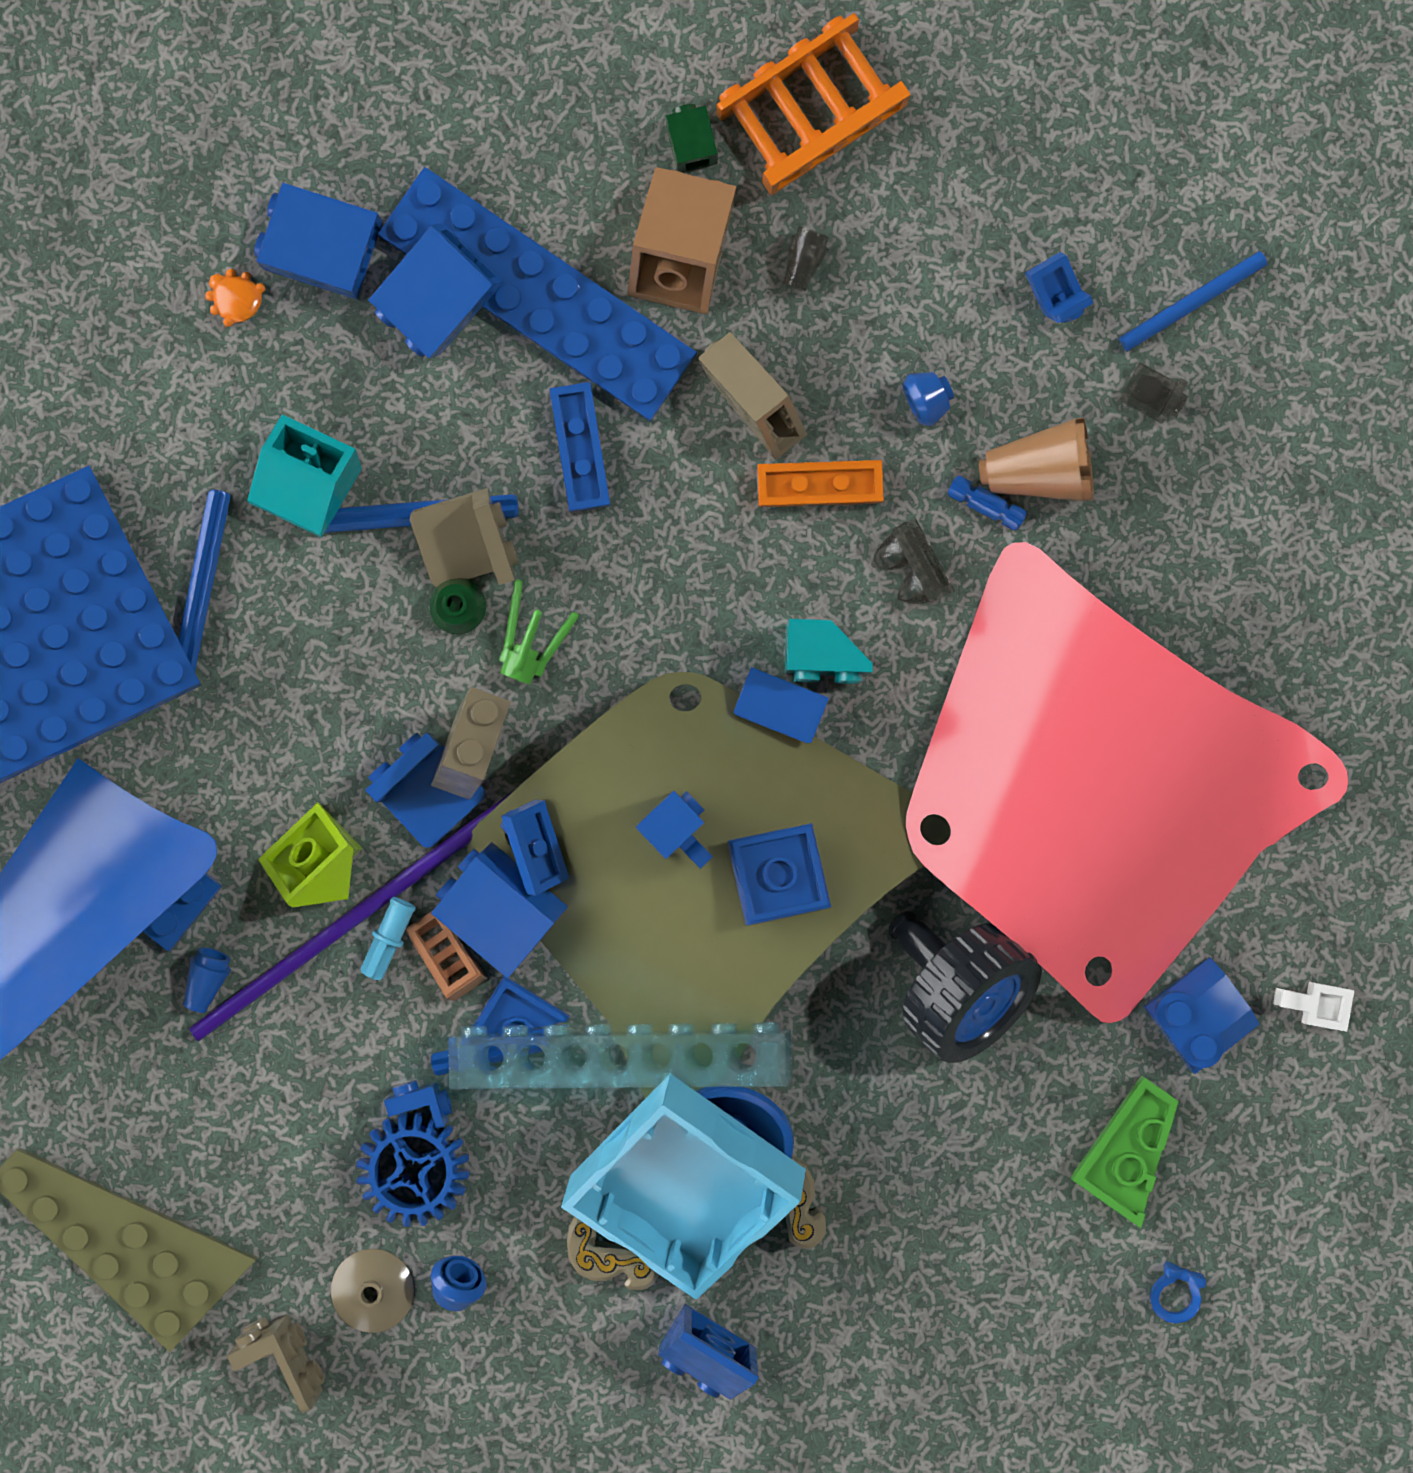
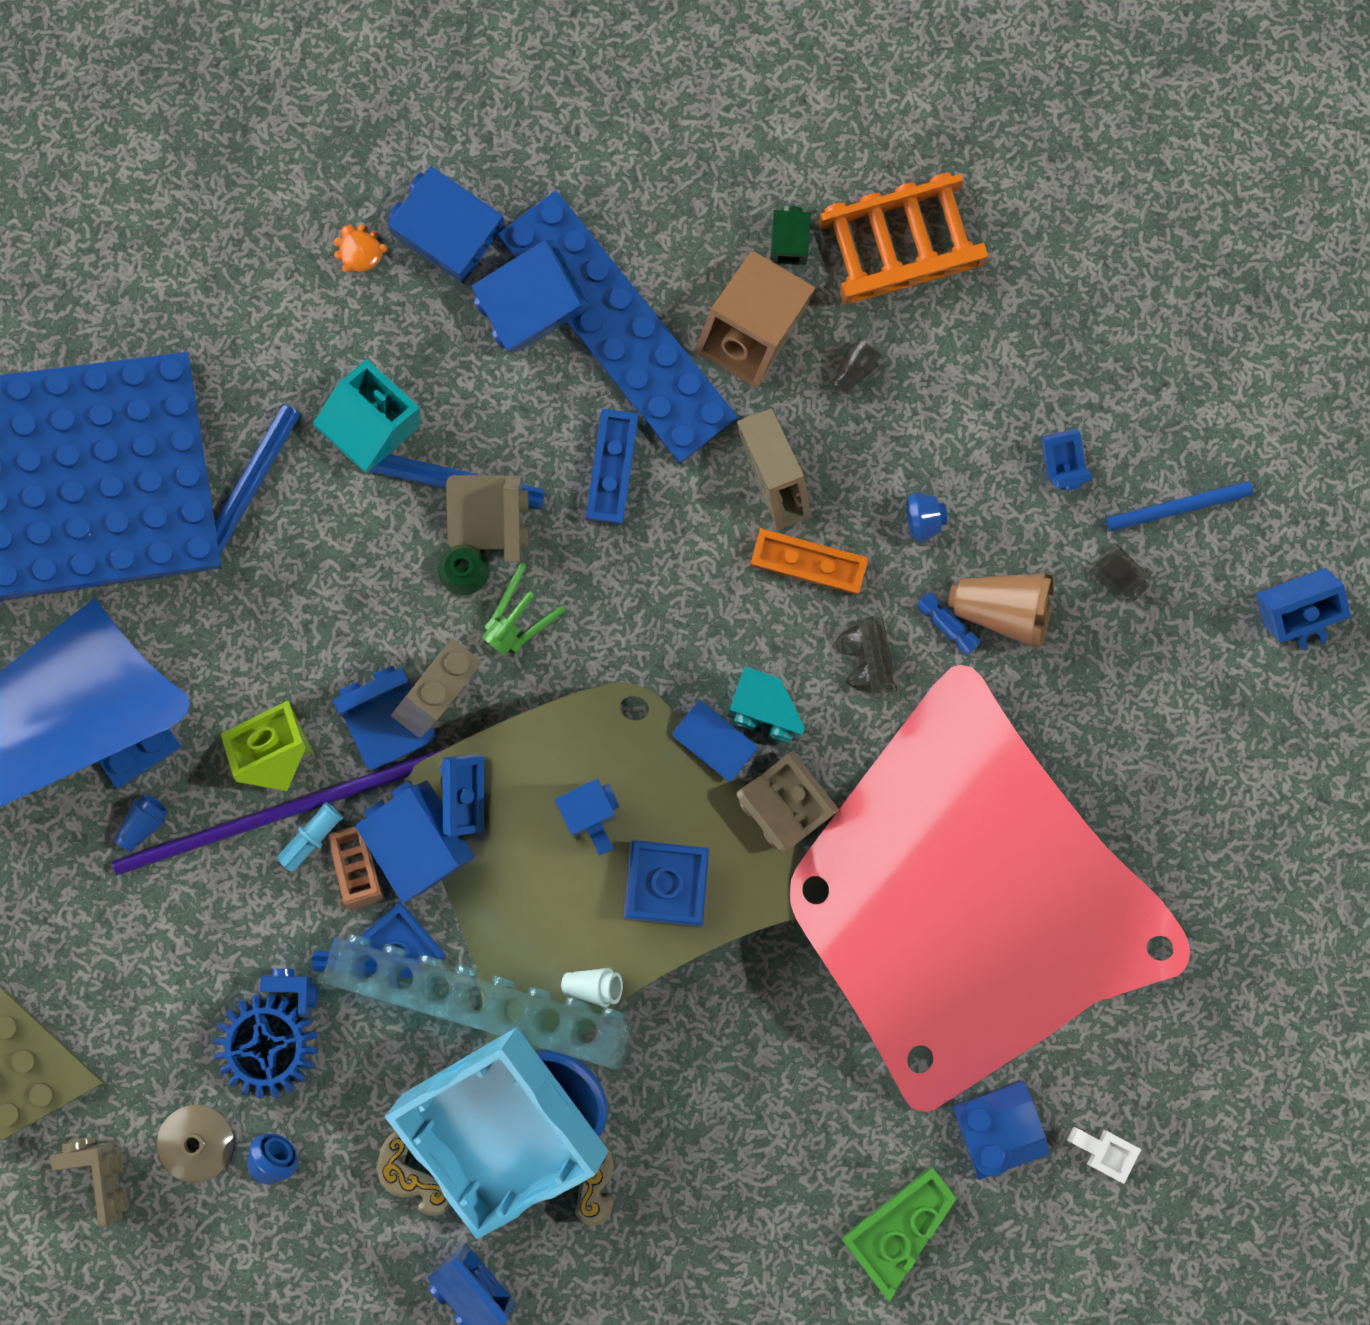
camera: 15 degrees right, 5 degrees down
black wheel [888,911,1042,1063] -> none
none -> light aqua cone [561,968,623,1007]
none -> dark tan bracket [737,750,839,853]
none -> blue brick [1256,568,1351,651]

